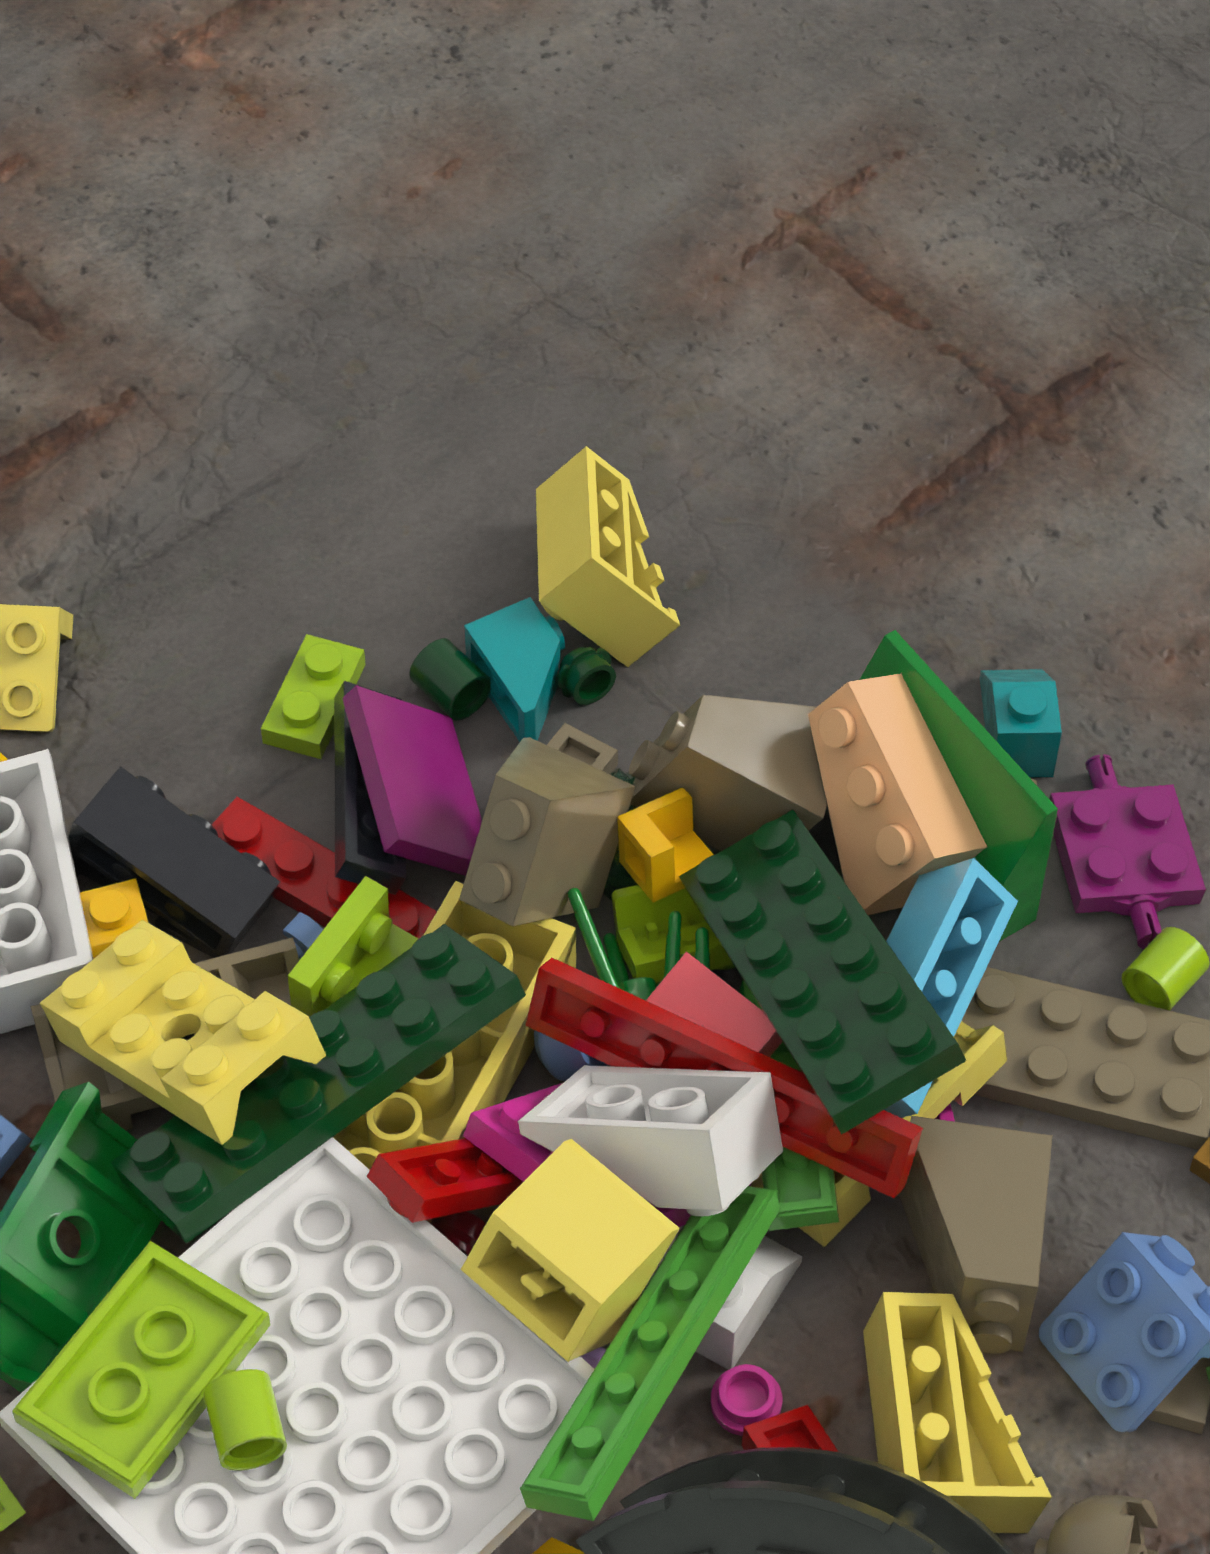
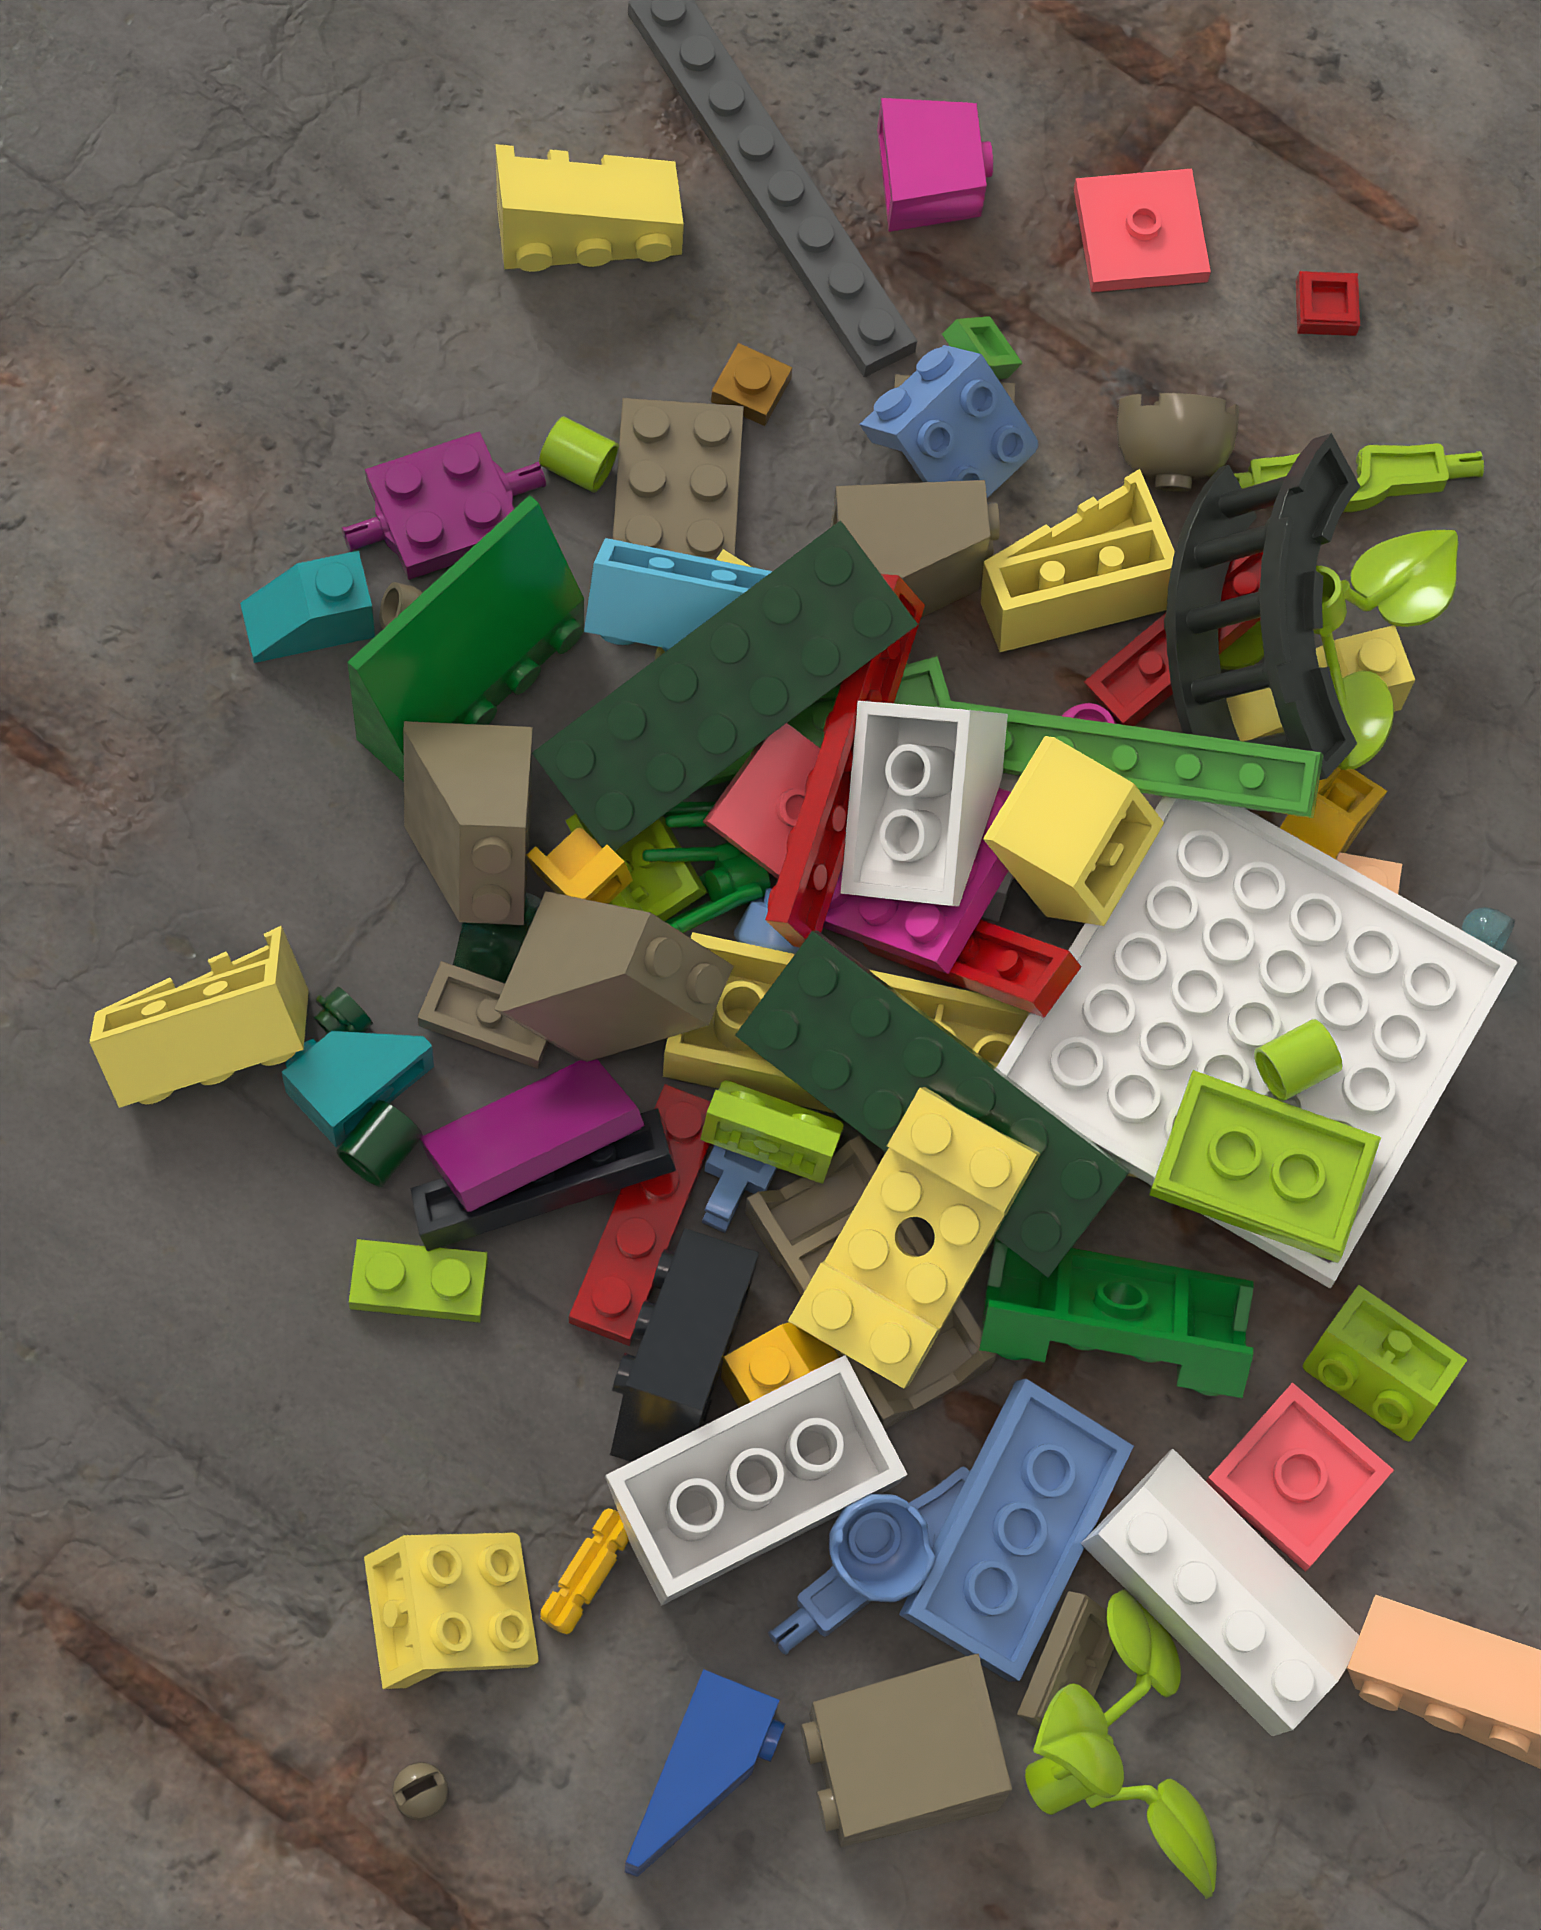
camera: 110 degrees left, 15 degrees up
light nougat wedge [808,674,987,915] -> none

